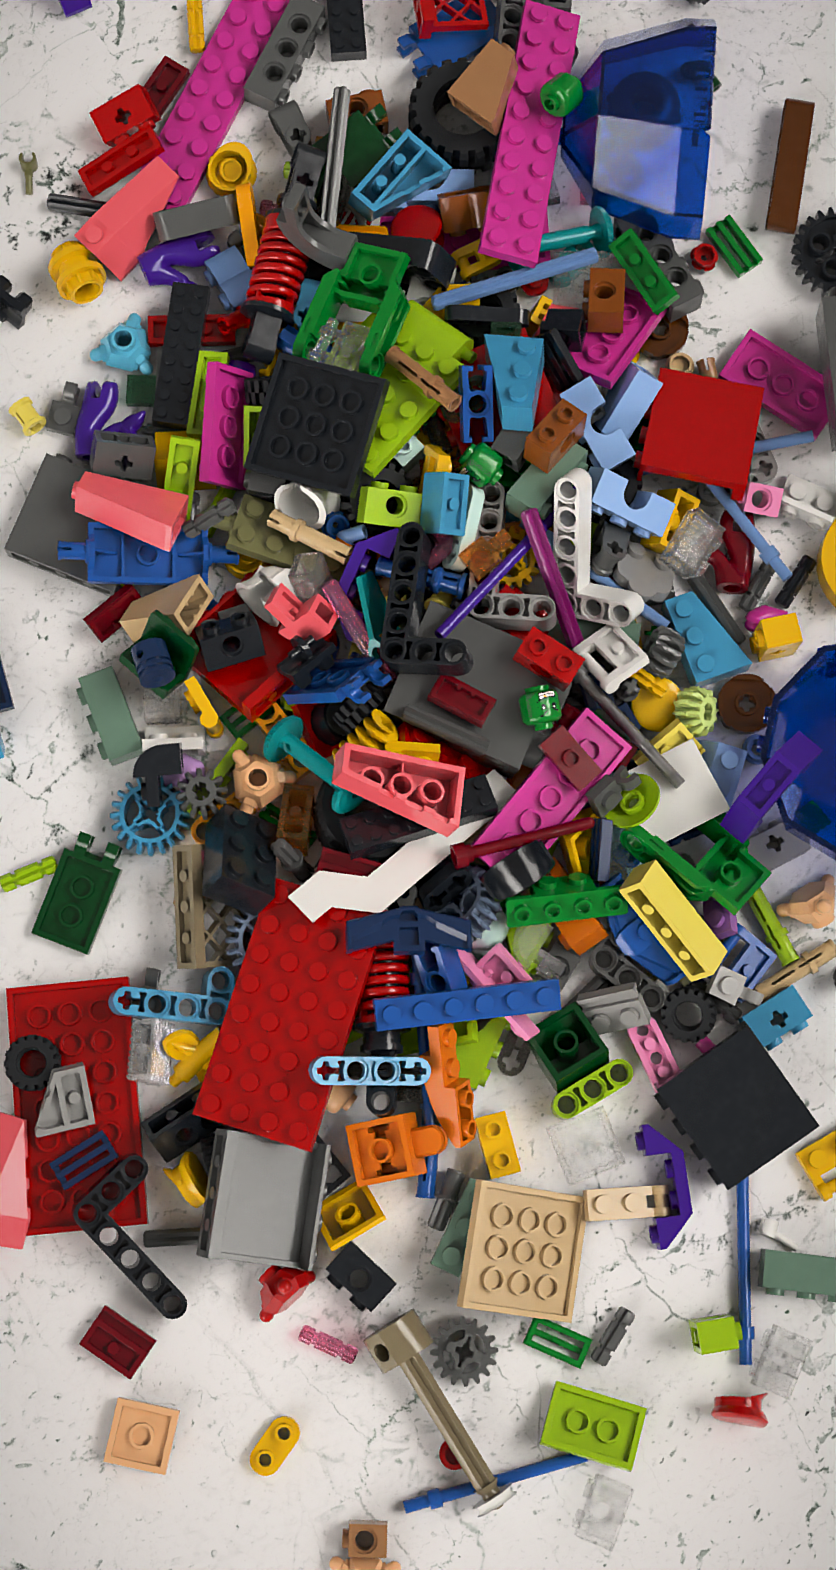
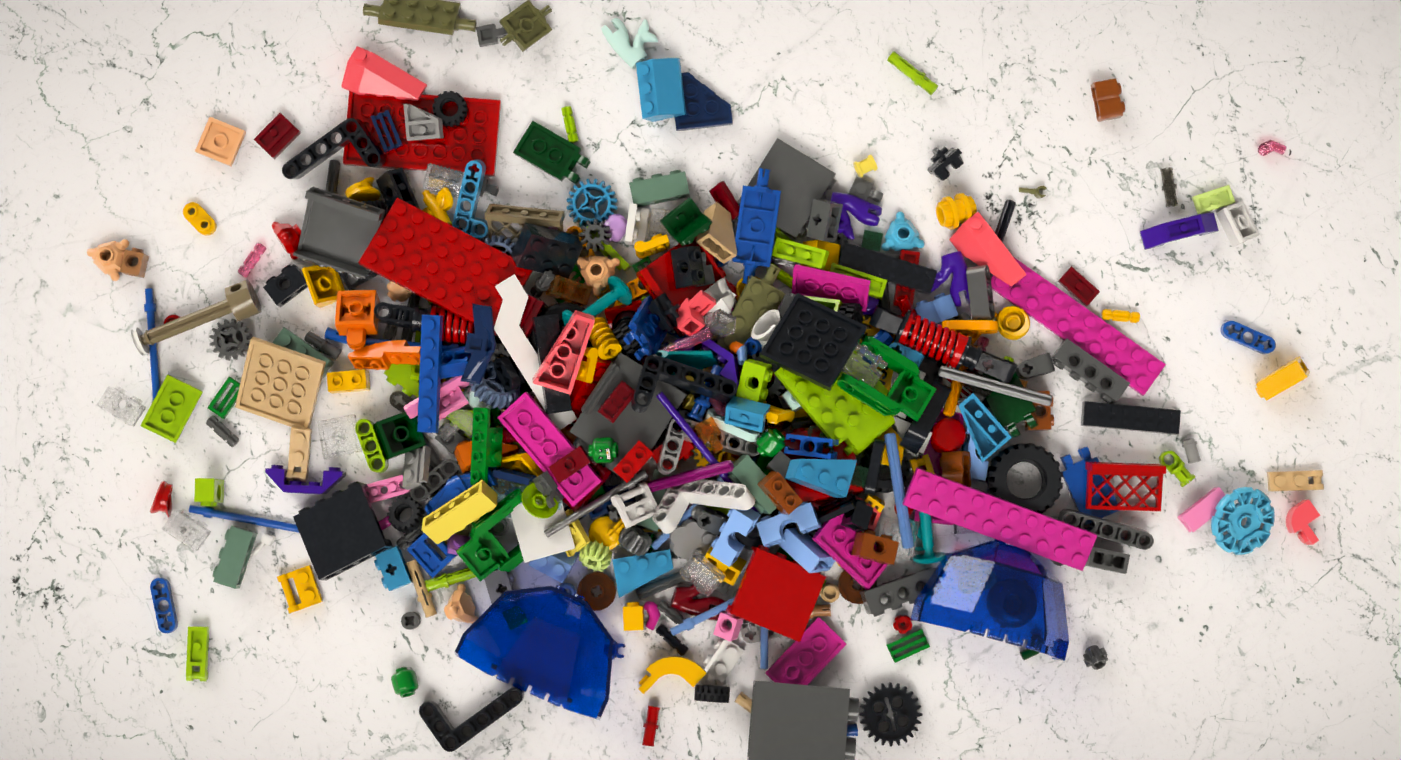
camera: 105 degrees right, 5 degrees up
coral slope [71,471,189,552] -> none
red plate [77,124,165,197] -> none
red brick [89,84,162,147] -> none
dark blue piece [130,638,176,688] -> none
black brick [133,742,184,807] -> none
dark grey axle [182,498,237,538] -> none
tan pin [267,509,354,565] -> none
dark grey arch [276,182,358,270] -> none
beam [308,1056,431,1086] -> none
medium nougat pin [384,346,462,412] -> none
medium nougat slope [447,39,518,136] -> none
dark red piece [450,817,595,869] -> none
black piece [480,839,555,902] -> none
green head [540,72,583,117] -> none
green plate [608,228,680,315] -> none
light grey plate [705,965,764,1006] -> none
dark purple slope [719,731,823,845] -> none
reddish brown beam [765,98,815,235] -> none

